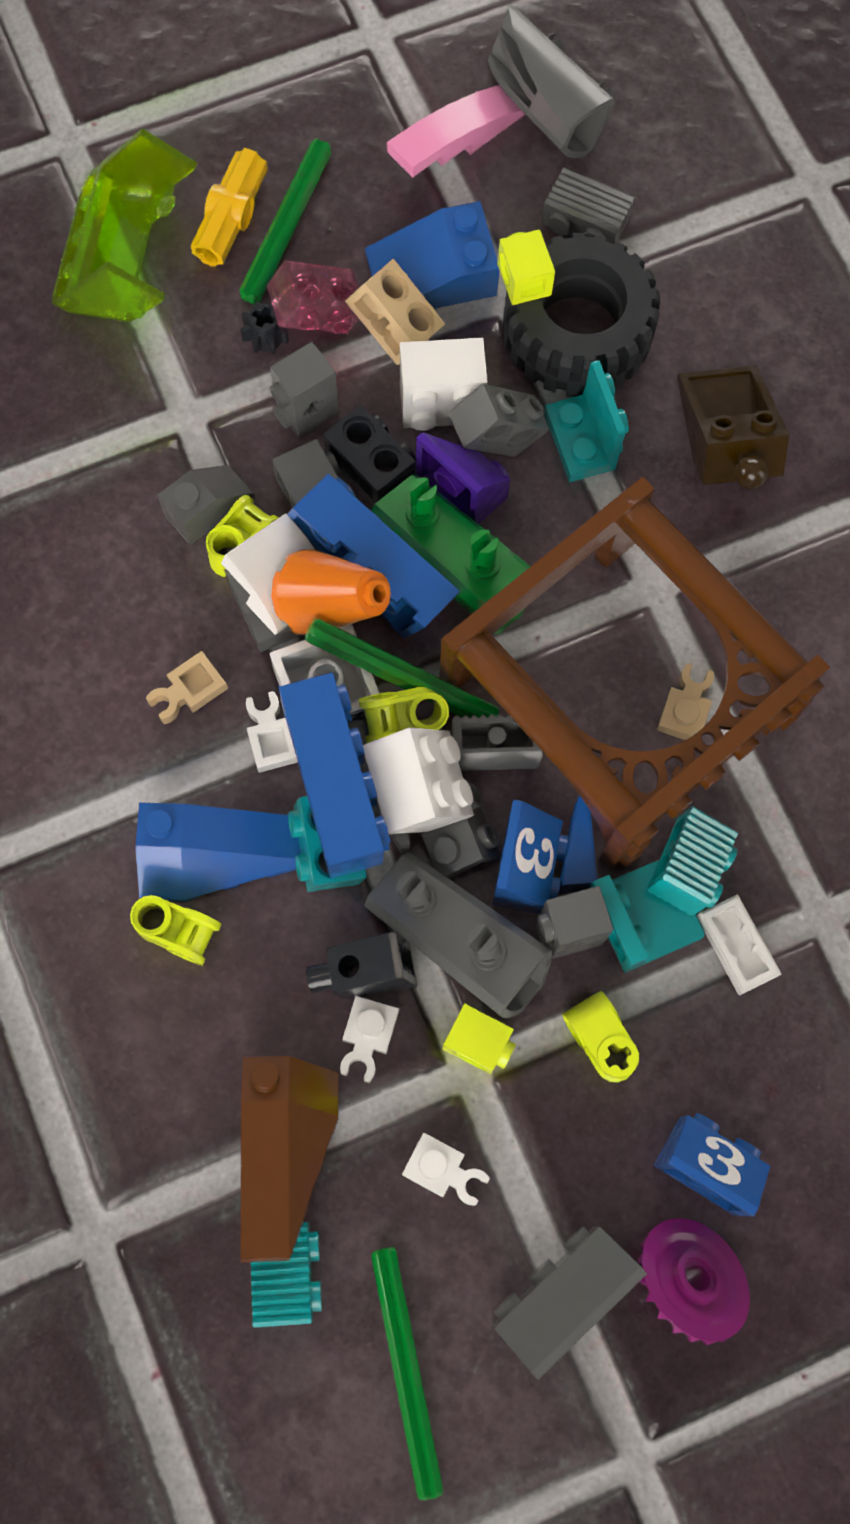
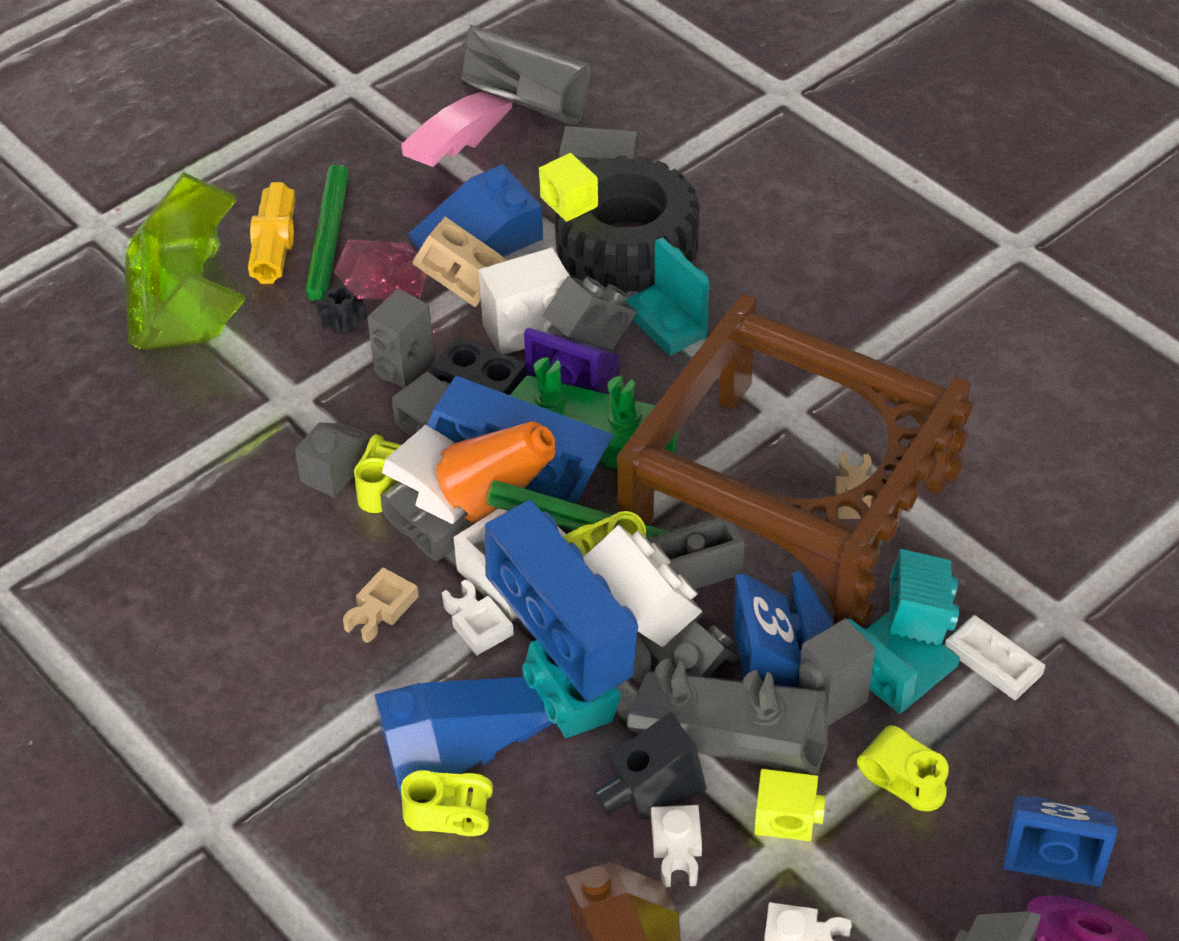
camera: 15 degrees left, 25 degrees down
dark brown slope [678,365,790,490] -> none

